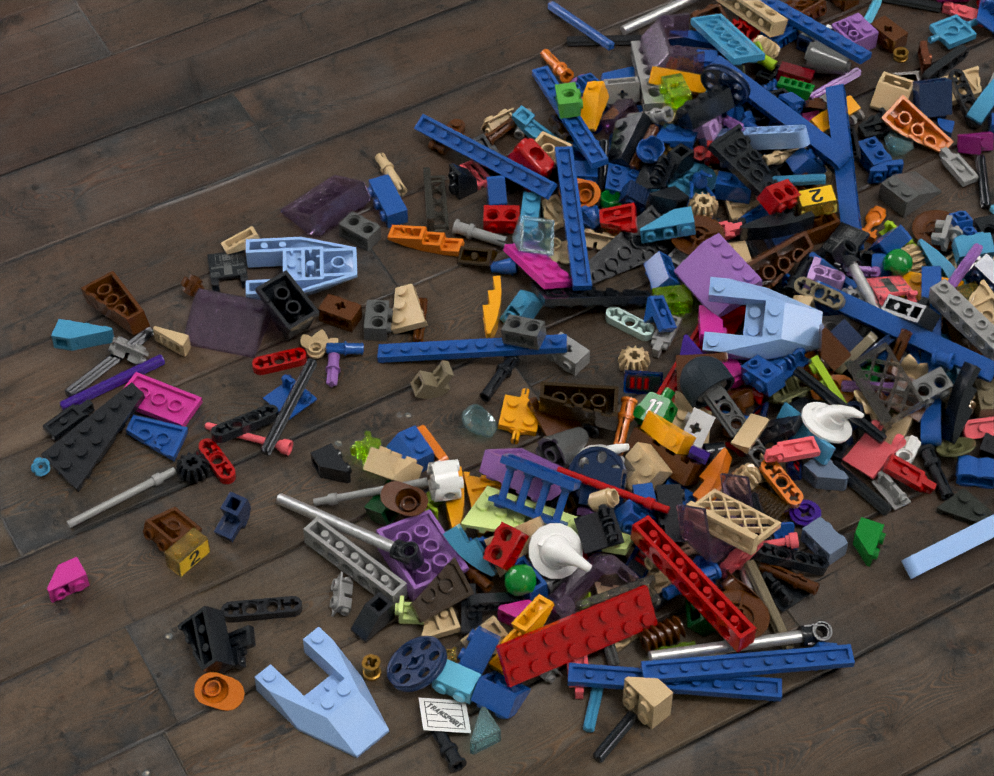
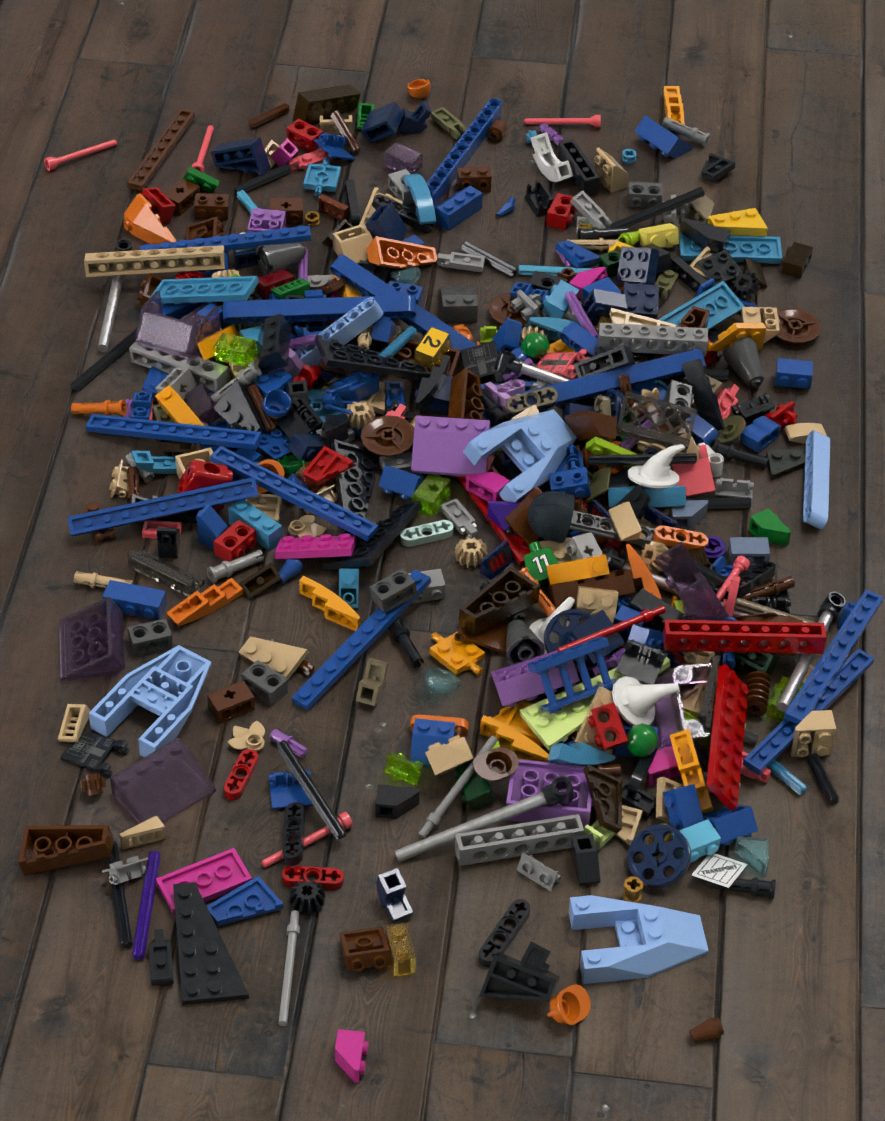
camera: 55 degrees left, 5 degrees down
dark azure plate [31,457,50,477] -> none
dark azure slope [51,319,114,351] -> none
black piece [255,270,320,341] -> none
blue axle [325,341,364,356] -> none
white brick [427,459,464,502] -> none
clear light blue slope [512,215,554,256] -> none
blue axle [548,1,615,51] -> none
bright green brick [555,82,583,119] -> none
tan brick [588,488,619,512] -> none
dark azure slope [640,206,696,243] -> none
blue slope [644,295,677,332] -> none
tan fence [684,489,781,556] -> none
dark purple slope [687,444,711,465] -> none
dark blue wedge [700,63,751,105] -> none
red brick [756,179,801,215] -> none
coral hinge [763,436,821,463] -> none
blue slope [867,159,904,184] -> none
red hinge [882,453,937,494] -> none
blue bush [931,348,956,370] -> none
magenta slope [957,132,994,155] -> none

